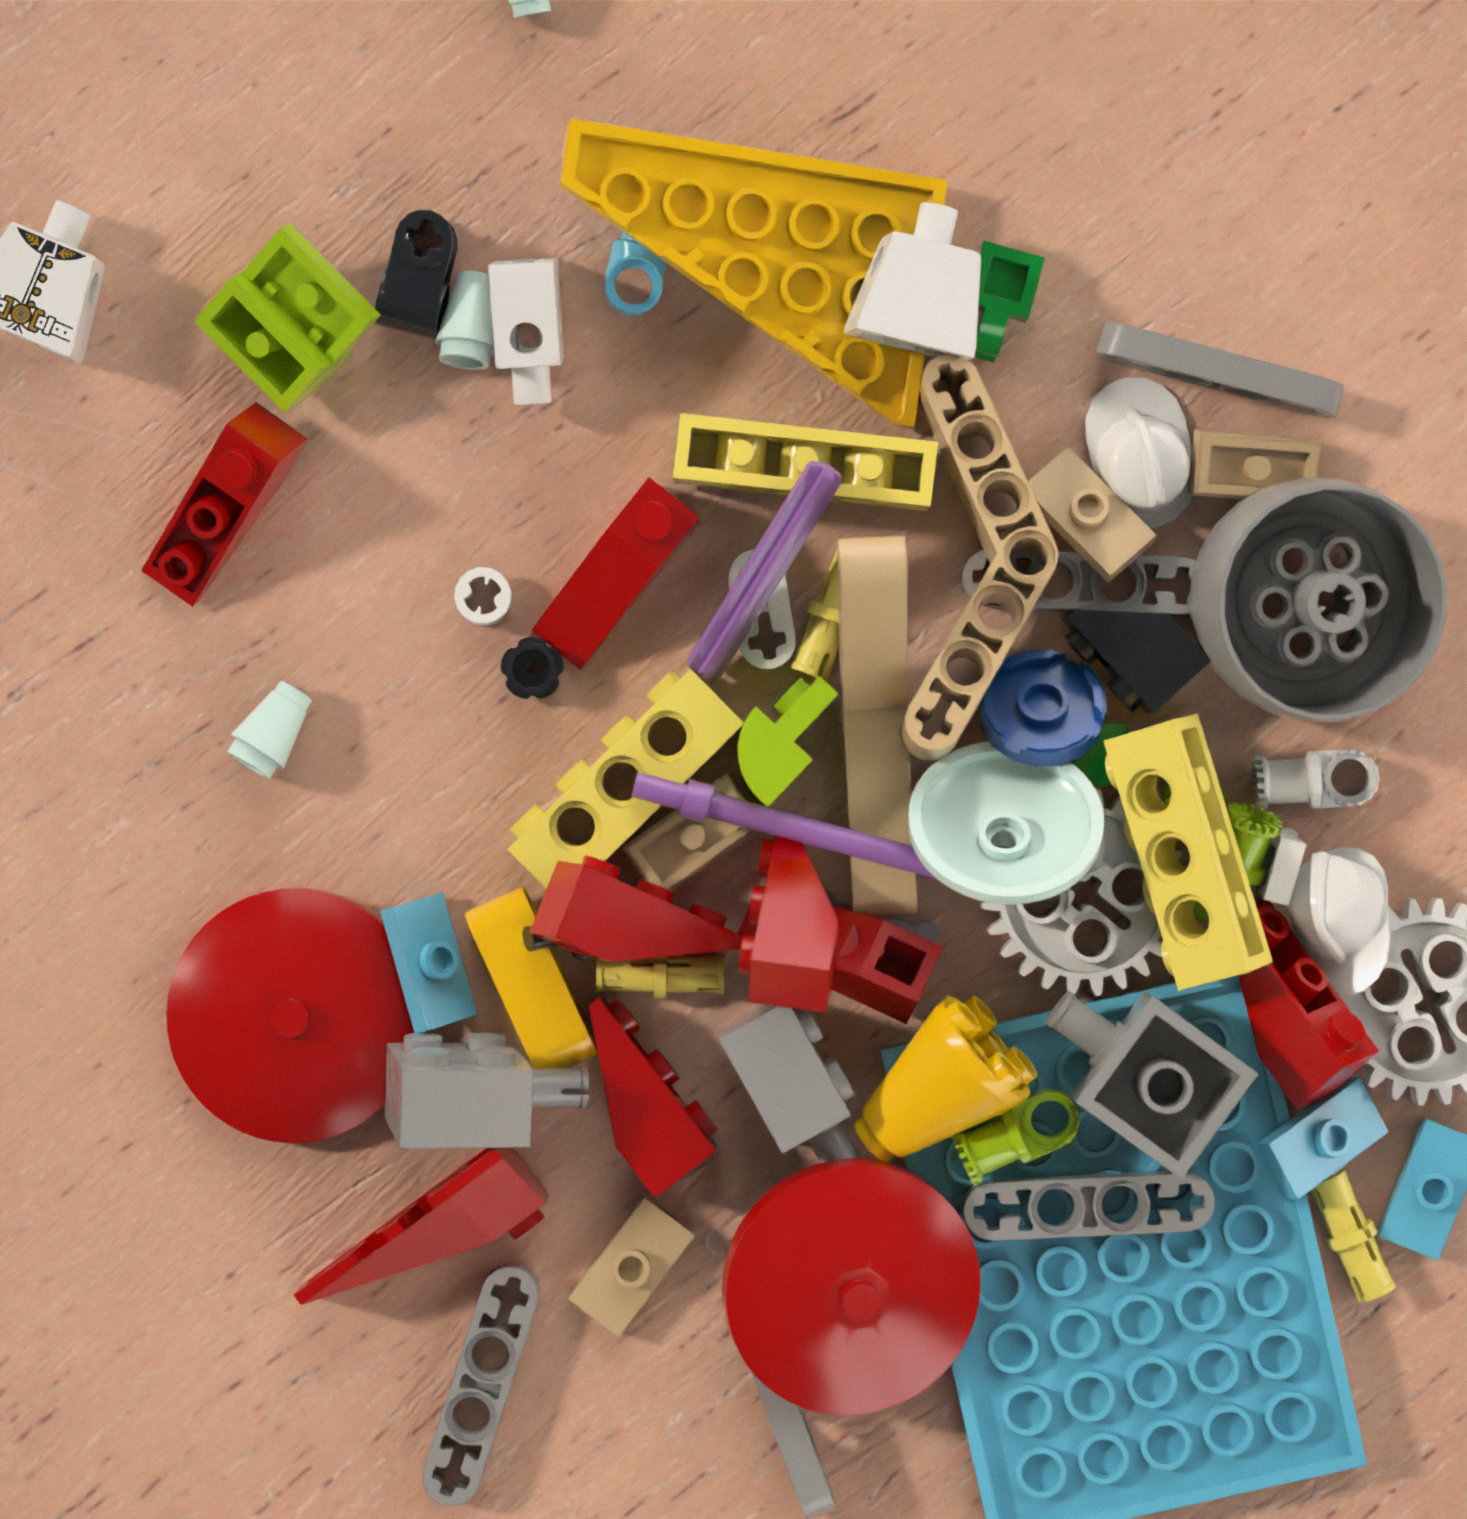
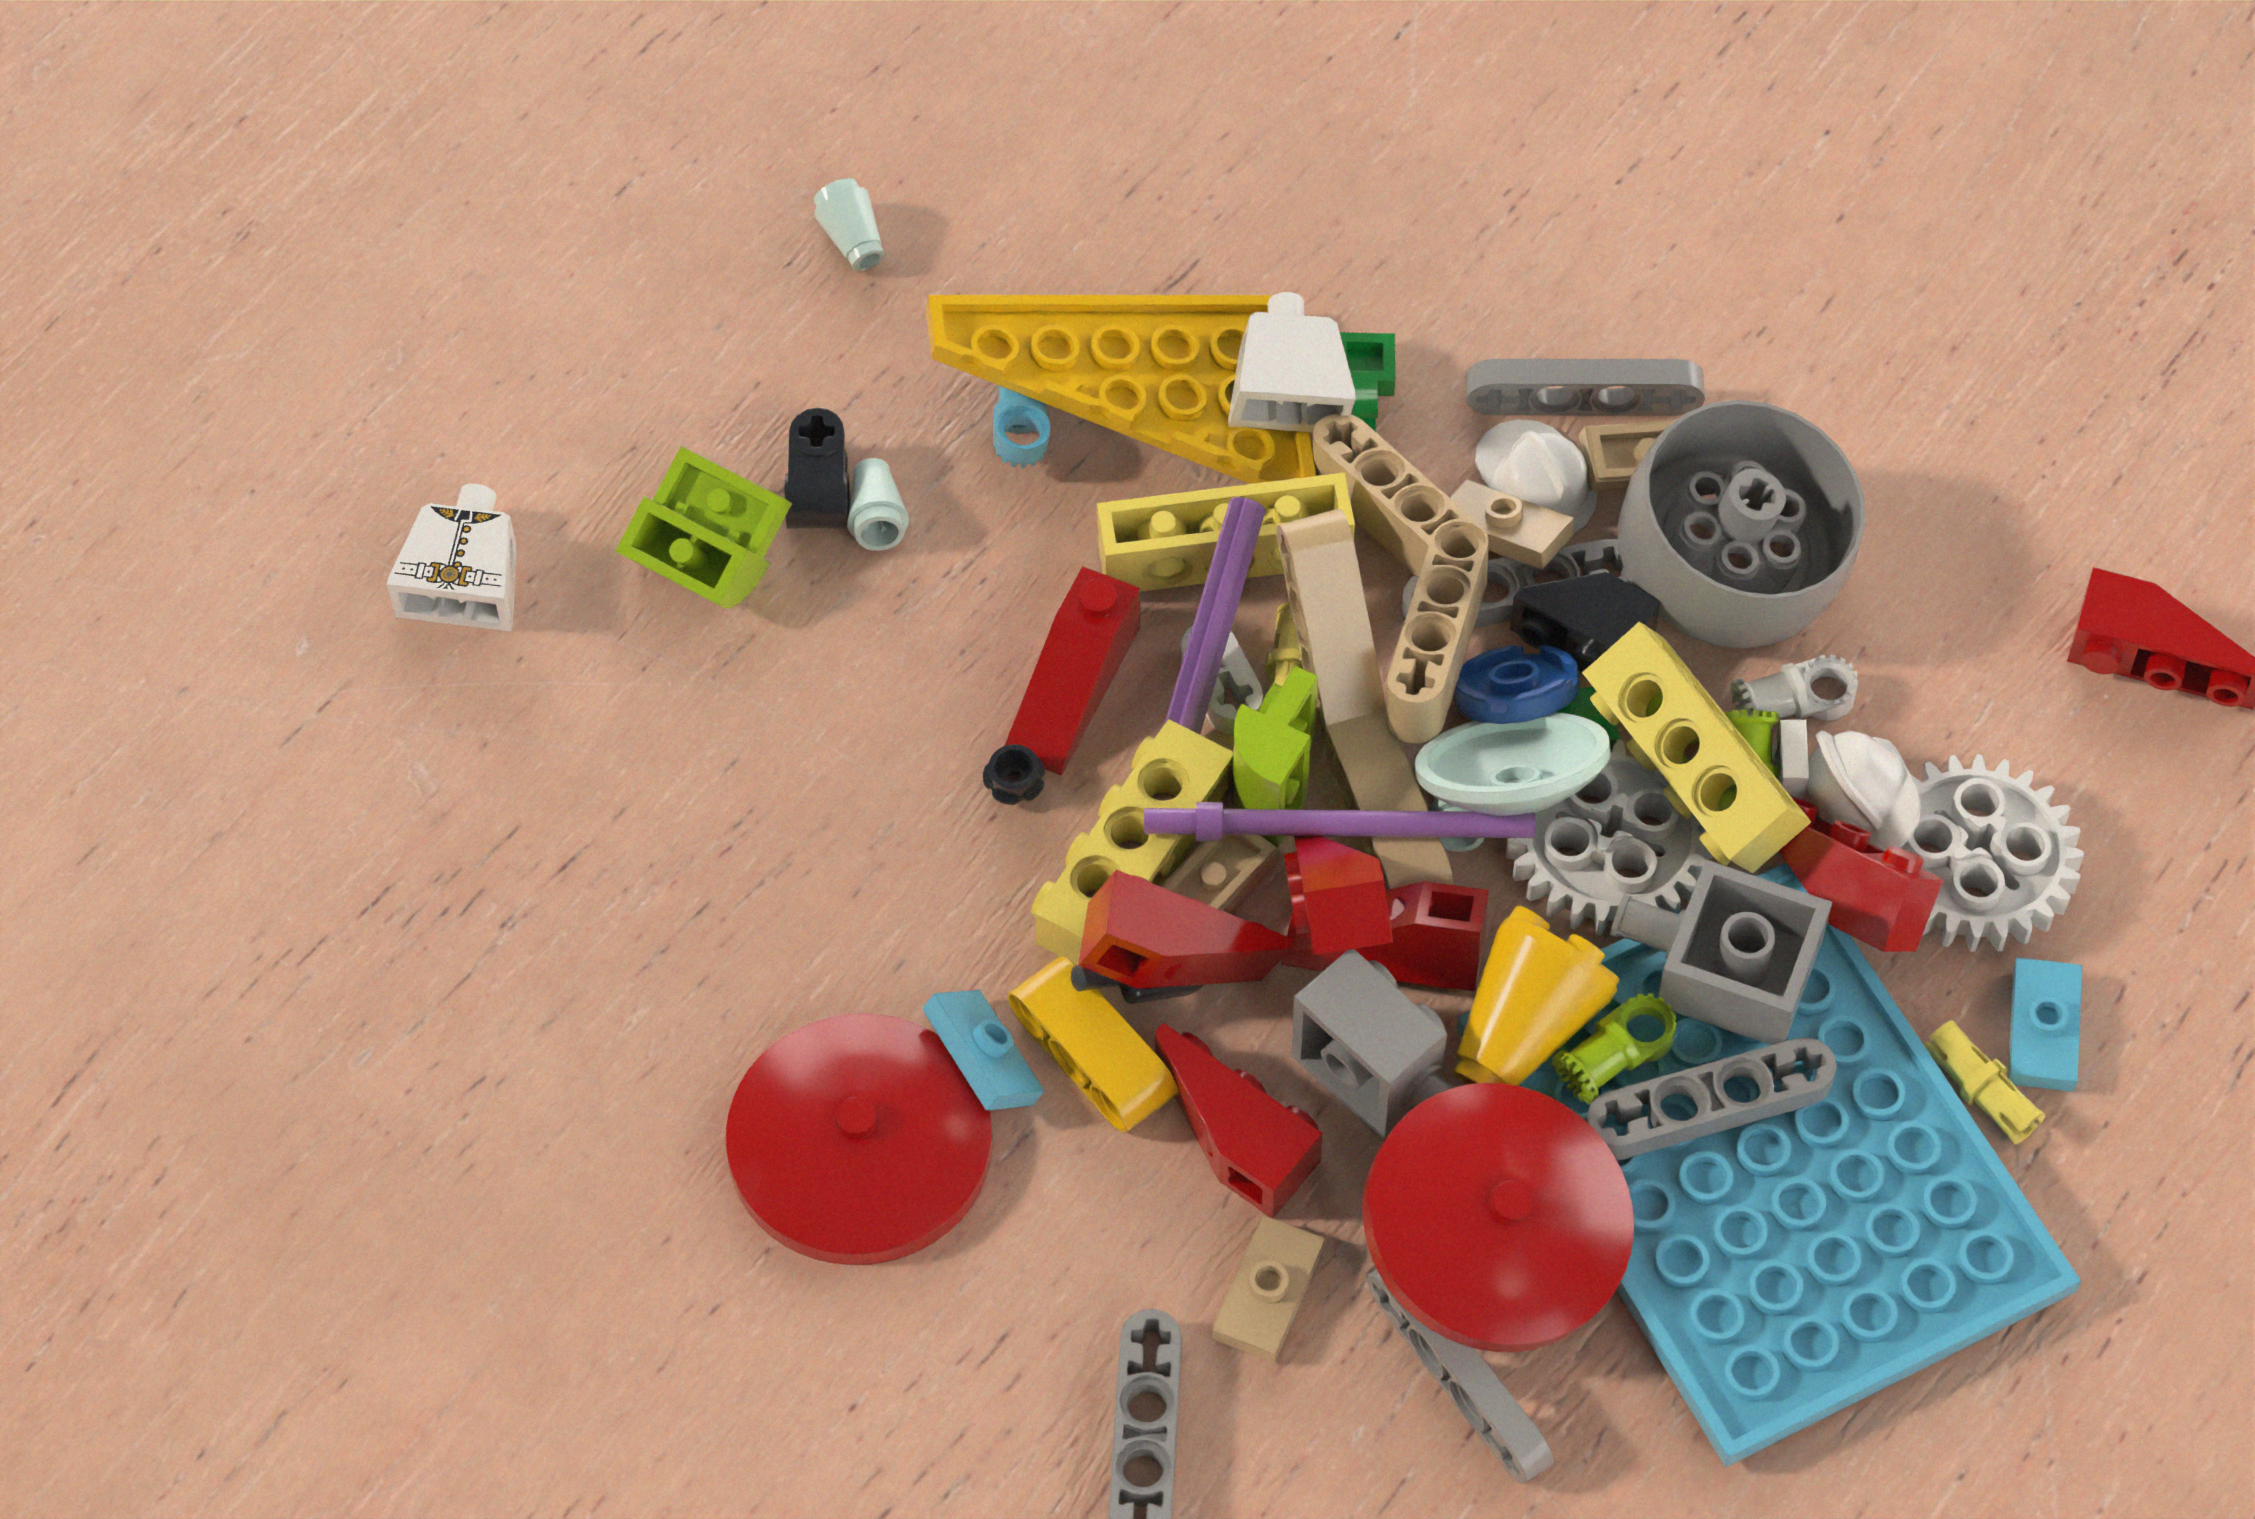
camera: 15 degrees left, 30 degrees down
red slope [141,402,308,607] -> none
light aqua cone [226,681,312,780] -> none
red wedge [293,1148,549,1305] -> none
light grey brick [385,1033,589,1149] -> none
white bush [454,567,512,626] -> none
white torso [488,257,564,405] -> none
light yellow pin [596,953,725,998] -> none
medium azure plate [1257,1077,1388,1200] -> none

